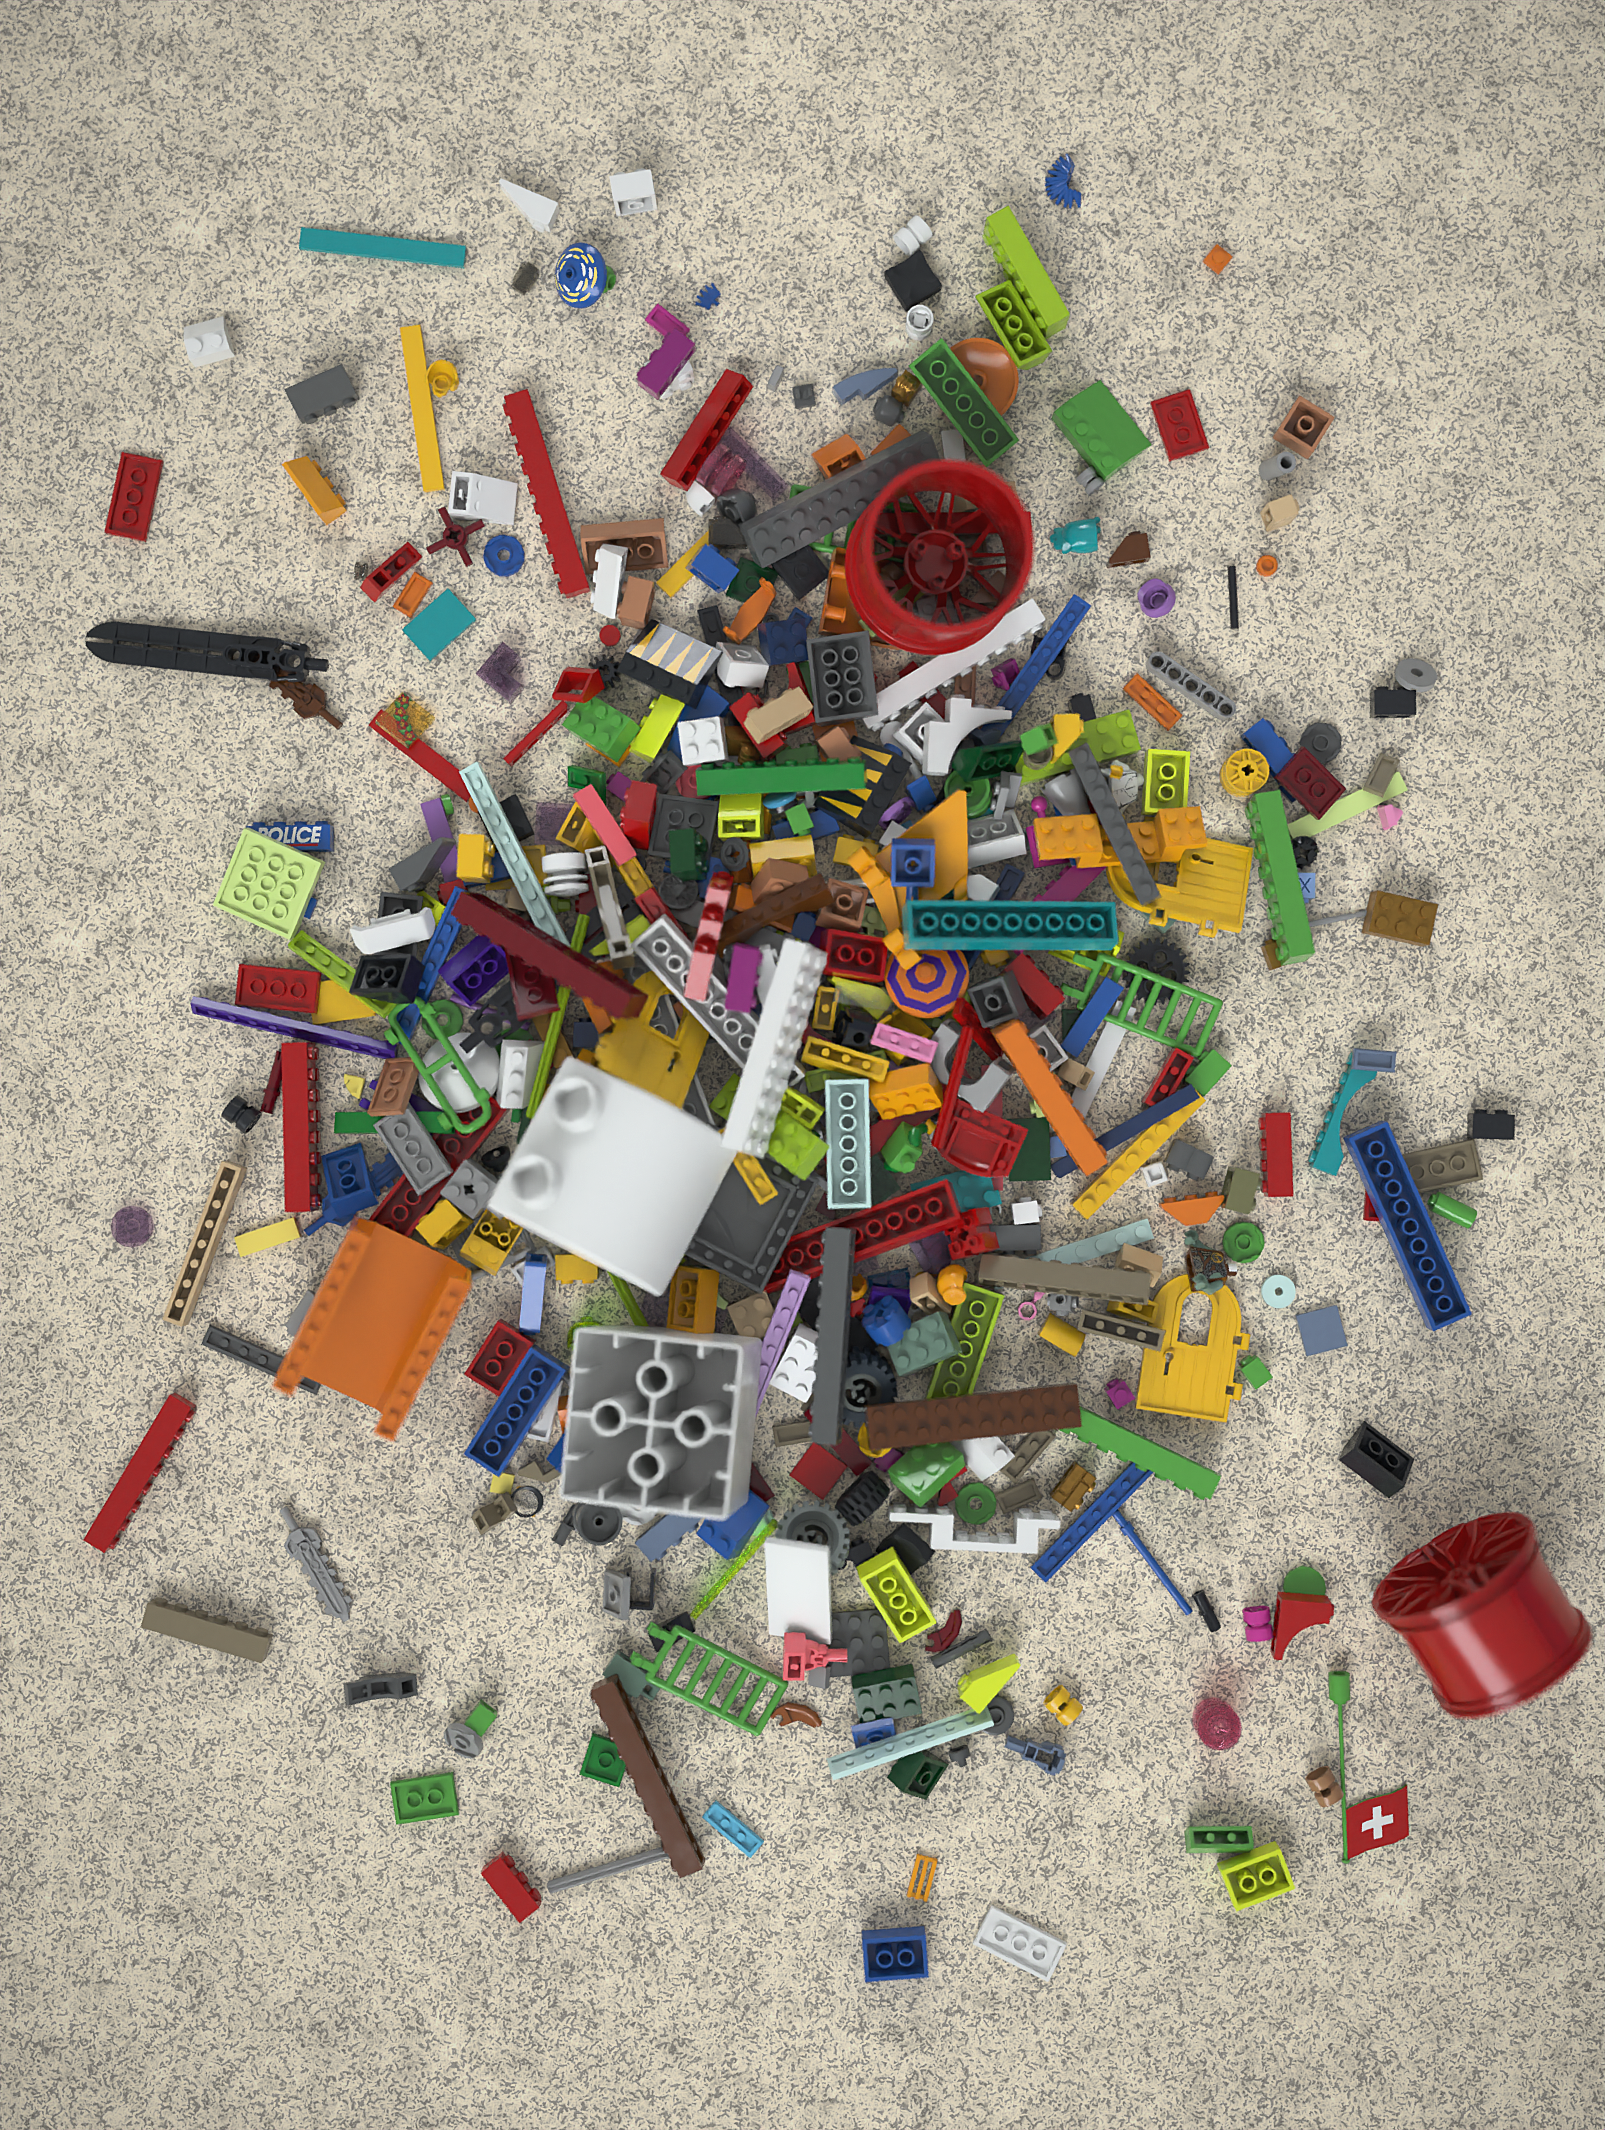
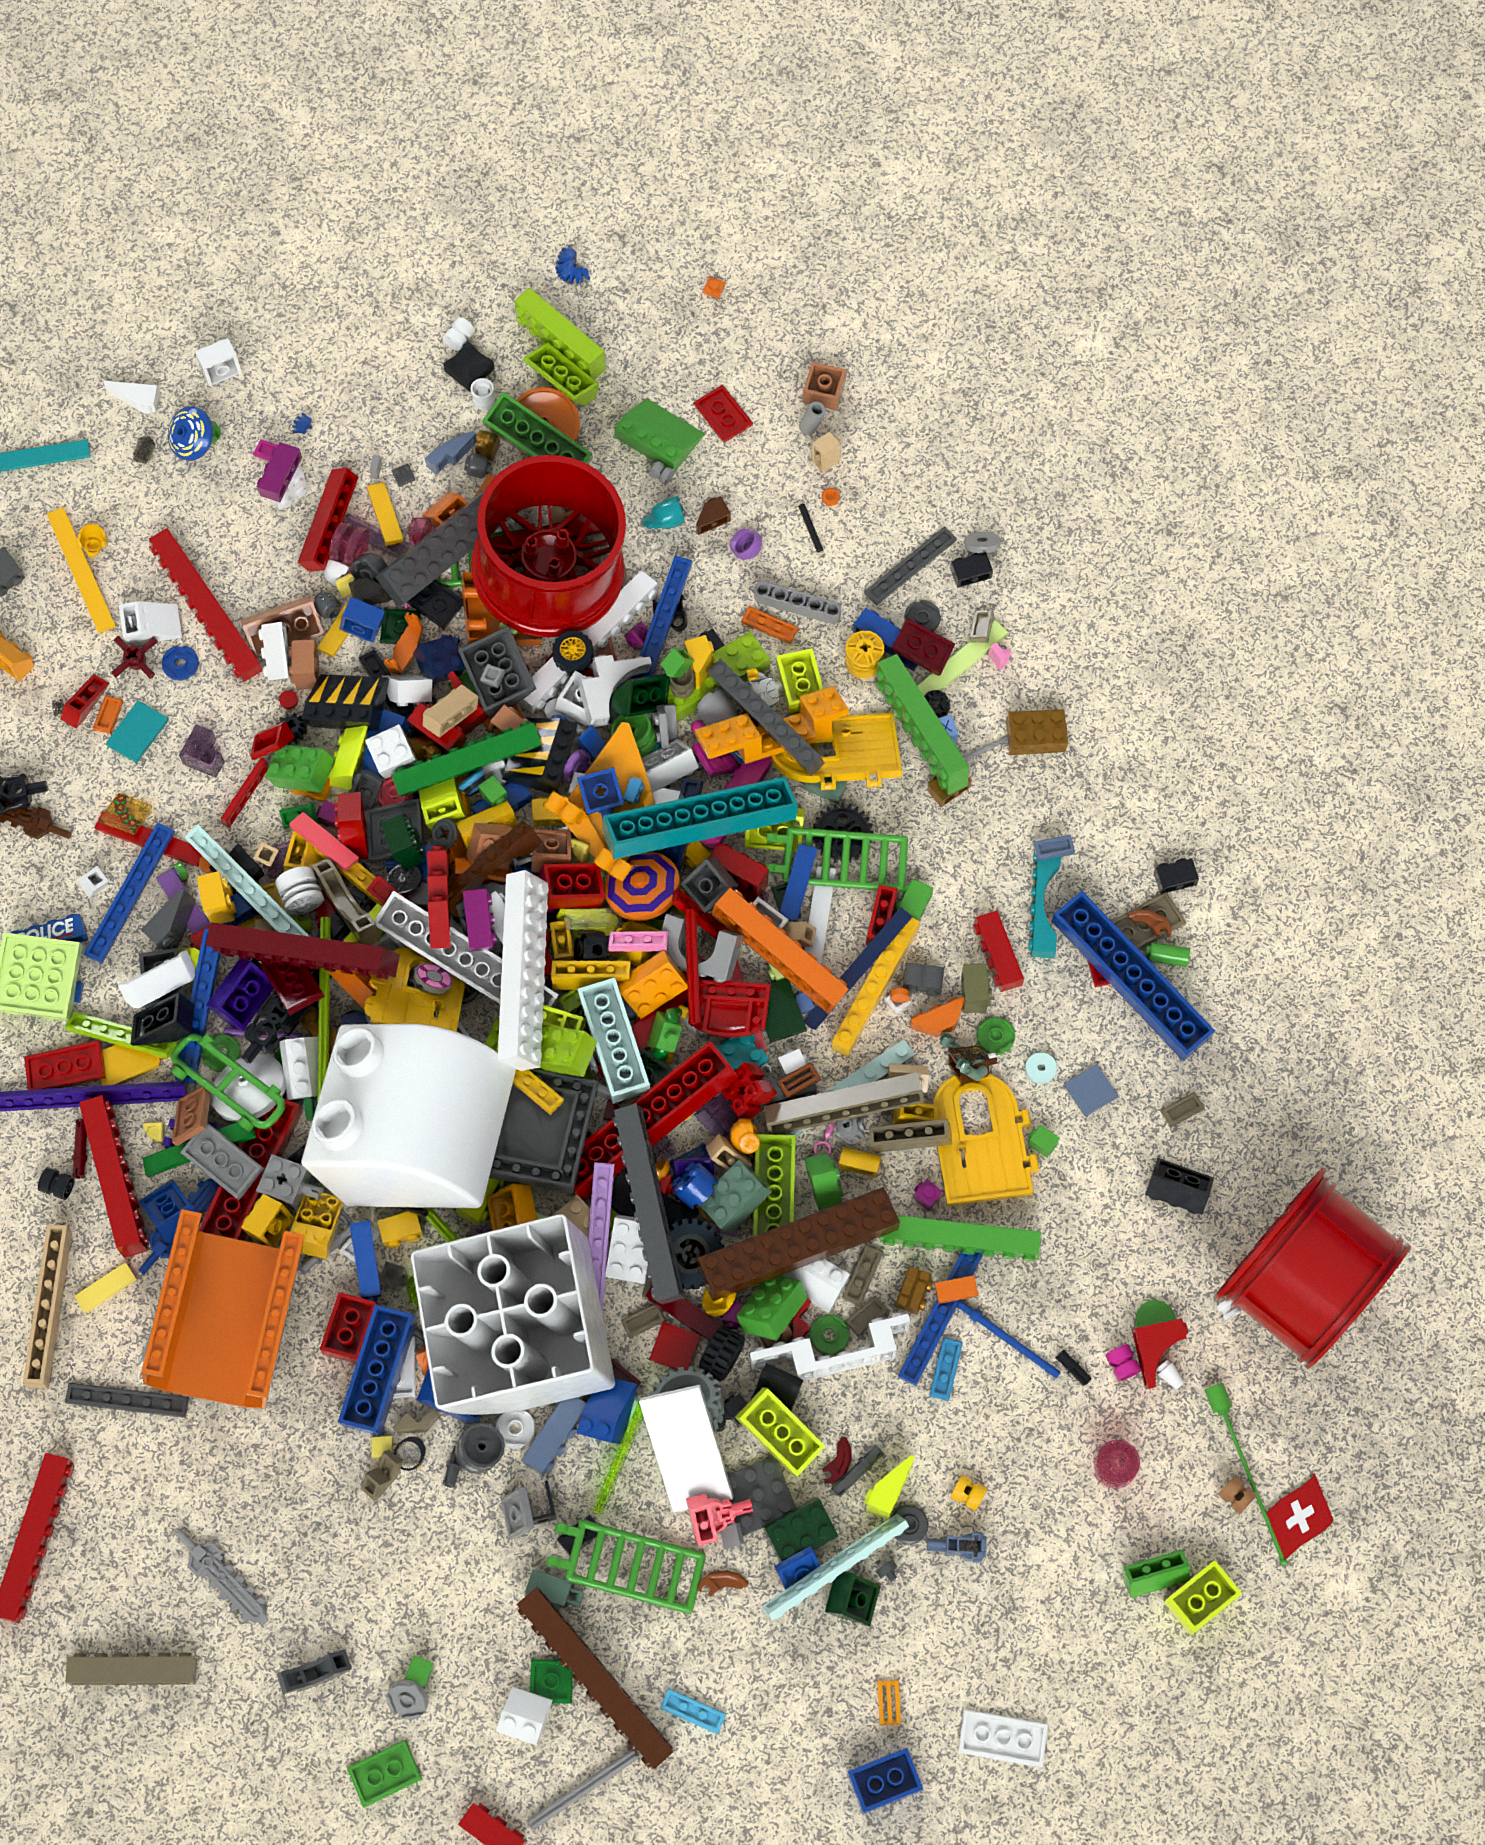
camera: 15 degrees left, 20 degrees down
none -> white brick [78,866,109,898]
none -> blue plate [84,822,175,964]
none -> tan brick [253,842,279,868]
none -> dark grey head [314,591,341,619]
none -> light yellow tile [334,573,358,598]
none -> yellow tile [367,482,404,546]
none -> clear smoke brick [379,1261,409,1292]
none -> clear pink brick [408,517,432,546]
none -> tile [414,963,453,994]
none -> light grey tile [480,664,505,688]
none -> white slope [496,1687,553,1745]
none -> black wheel [552,631,594,674]
none -> light yellow tile [571,838,591,863]
none -> dark azure piece [623,777,645,806]
none -> dark orange tile [777,1062,821,1099]
none -> bright green brick [804,1152,844,1210]
none -> dark grey tile [864,526,957,606]
none -> orange tile [890,988,910,1003]
none -> dark azure tile [929,1337,963,1401]
none -> orange tile [935,1275,978,1304]
none -> dark orange piece [1128,909,1171,938]
none -> white cone [1156,1359,1185,1390]
none -> dark tan tile [1161,1092,1205,1128]

